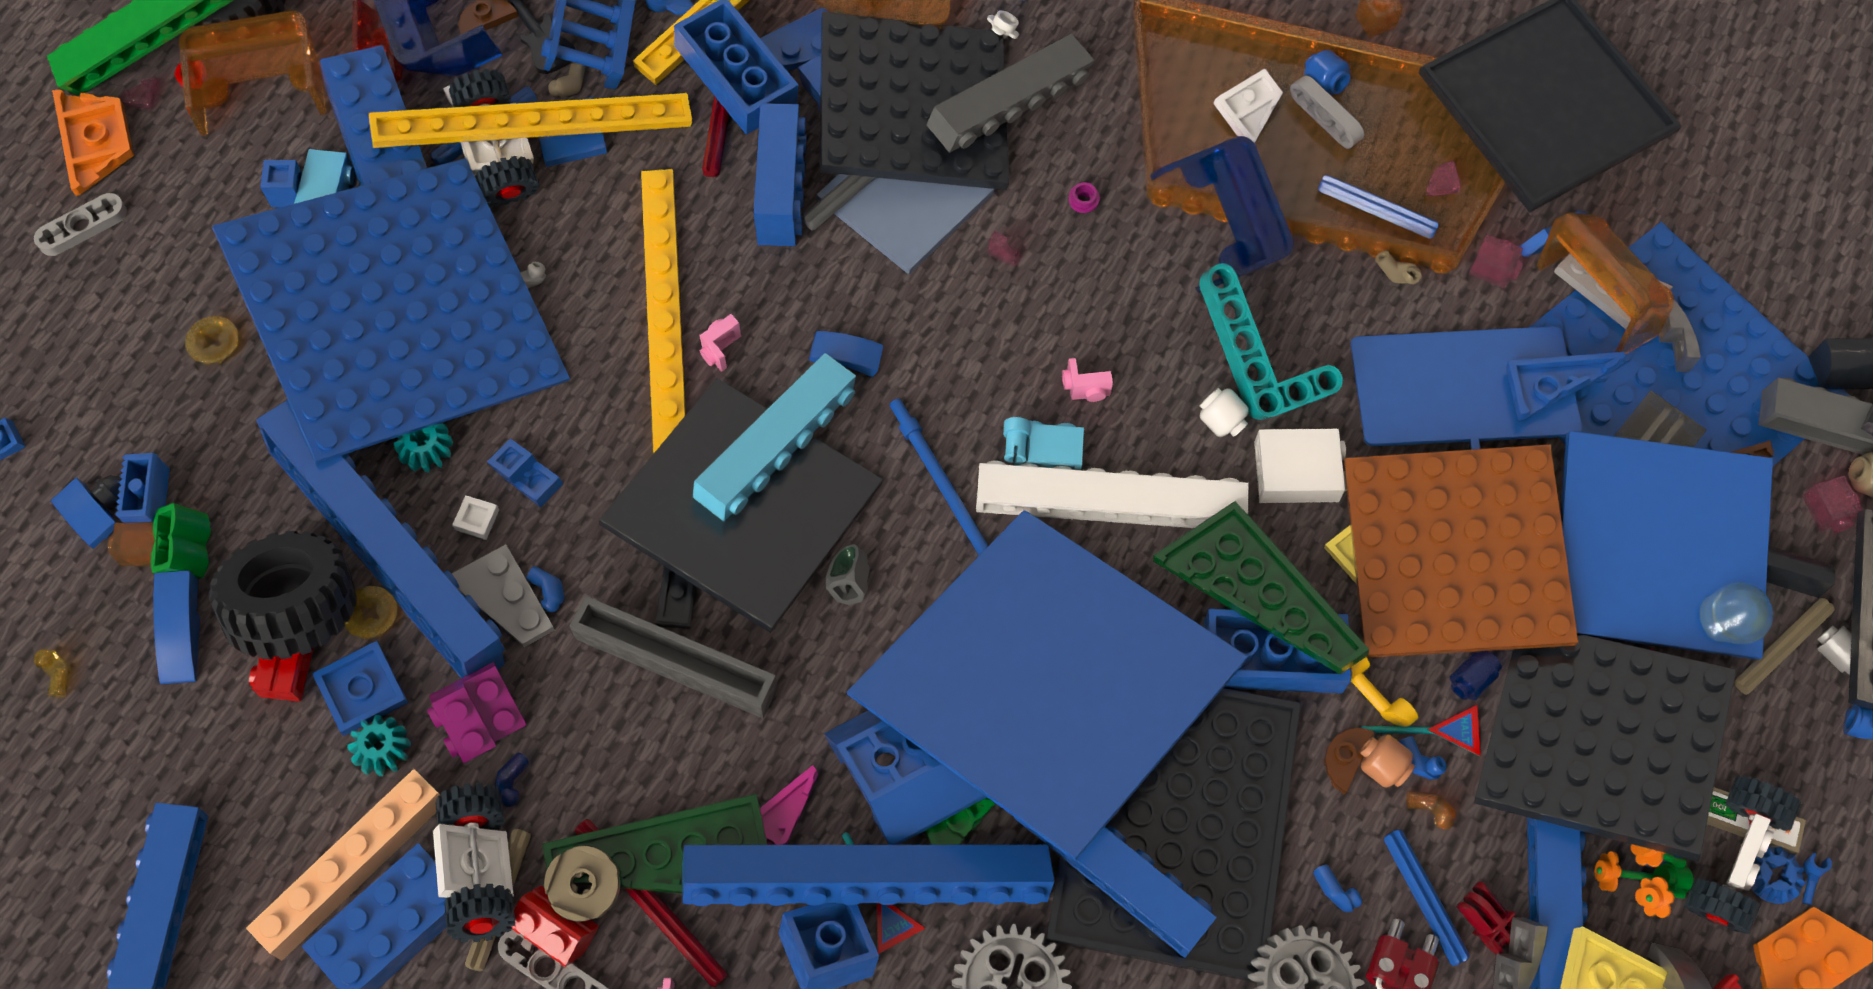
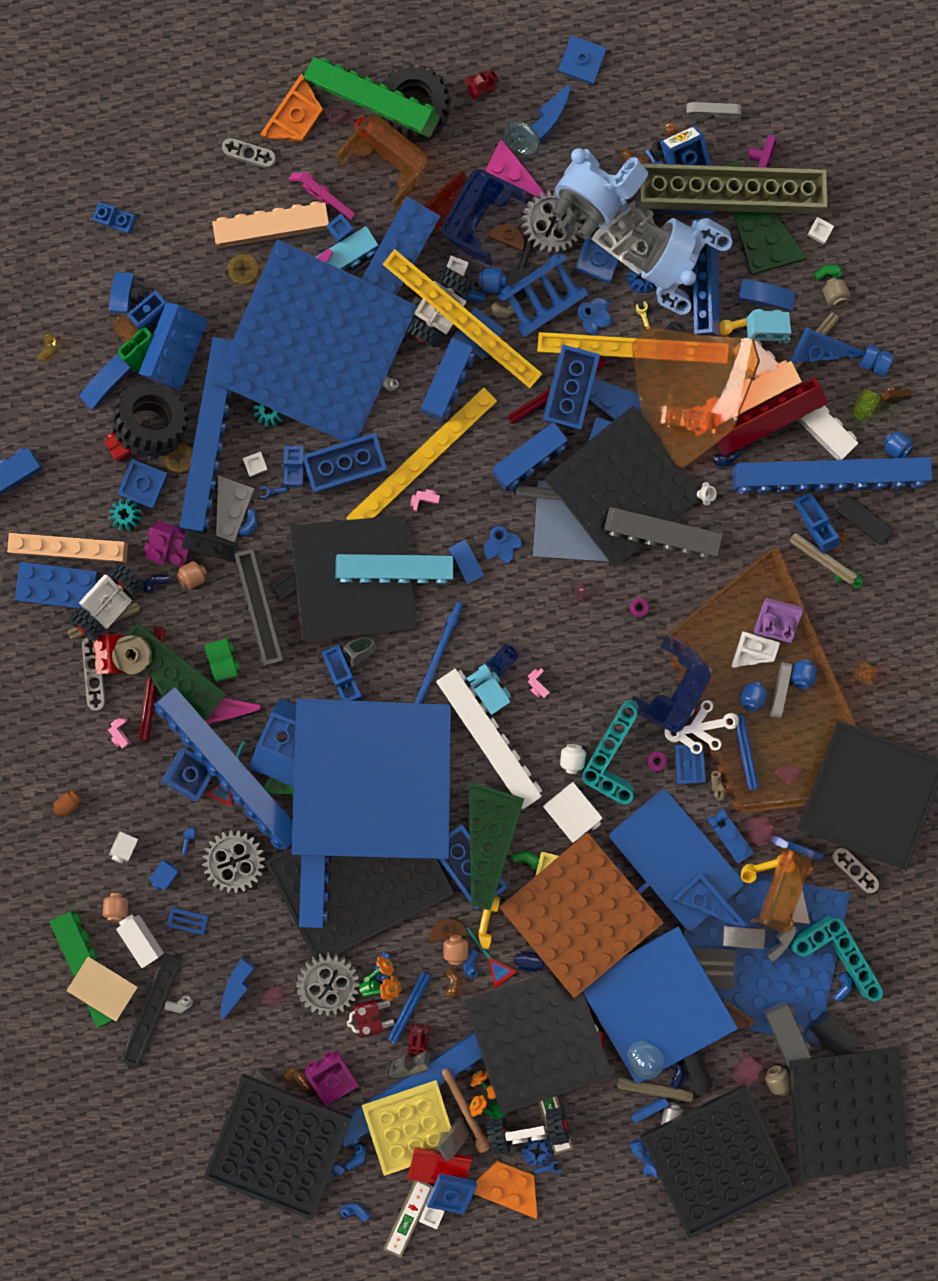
camera: 55 degrees right, 20 degrees up
none -> blue brick [139,303,208,391]
none -> nougat head [177,561,207,589]
none -> black tile [182,530,238,562]
none -> green brick [204,638,241,682]
none -> light nougat brick [212,201,329,248]
none -> blue hand [259,486,287,498]
none -> dark pink wing [289,172,355,220]
none -> blue brick [302,433,388,495]
none -> blue slope [321,644,364,701]
none -> plant [359,956,401,1001]
none -> blue brick [421,338,475,423]
none -> medium nougat piece [442,1069,490,1153]
none -> blue head [479,268,507,294]
none -> blue plate [484,526,522,563]
none -> clear blue bracket [486,643,519,677]
none -> green arm [512,851,539,870]
none -> blue tile [631,1097,669,1123]
none -> magenta plate [647,752,667,771]
none -> white plant [665,700,739,754]
none -> clear blue arm [670,1060,685,1089]
none -> blue plate [675,744,705,784]
none -> blue plate [707,808,754,864]
none -> flat silver slope [723,926,766,949]
none -> blue head [740,682,768,712]
none -> yellow bar [741,854,794,883]
none -> medium lavender plate [754,598,803,643]
none -> teal beam [789,916,883,1002]
none -> light grey beam [832,848,879,893]
none -> blue arm [833,973,853,1002]

